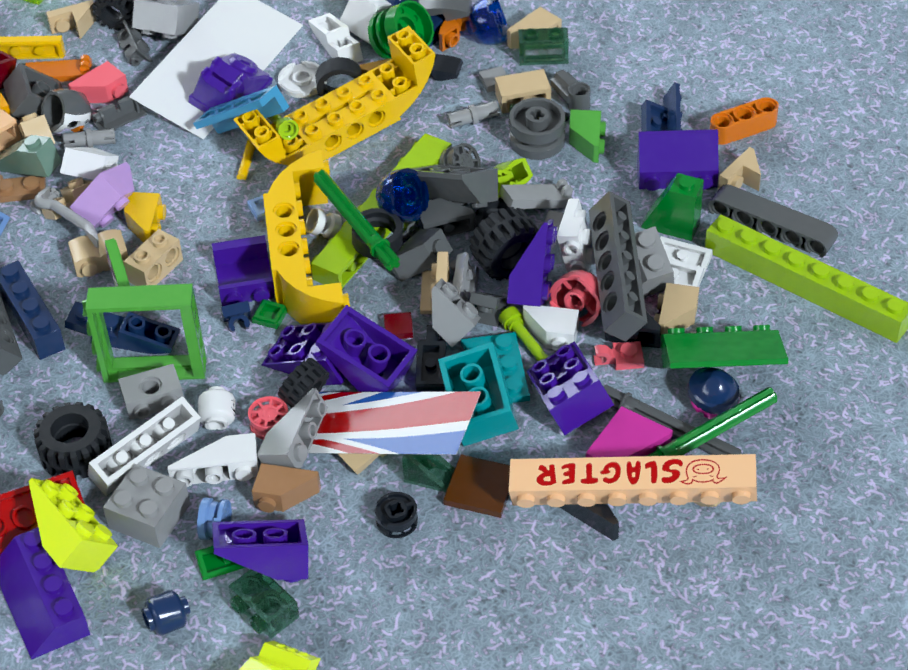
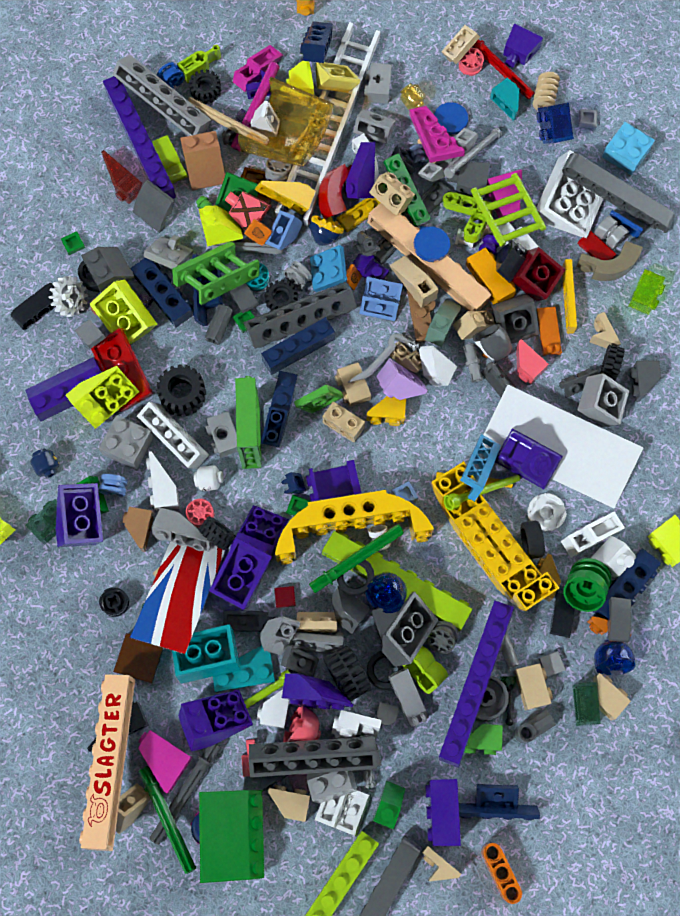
camera: 85 degrees right, 25 degrees up
none -> dark purple brick [439,600,514,768]

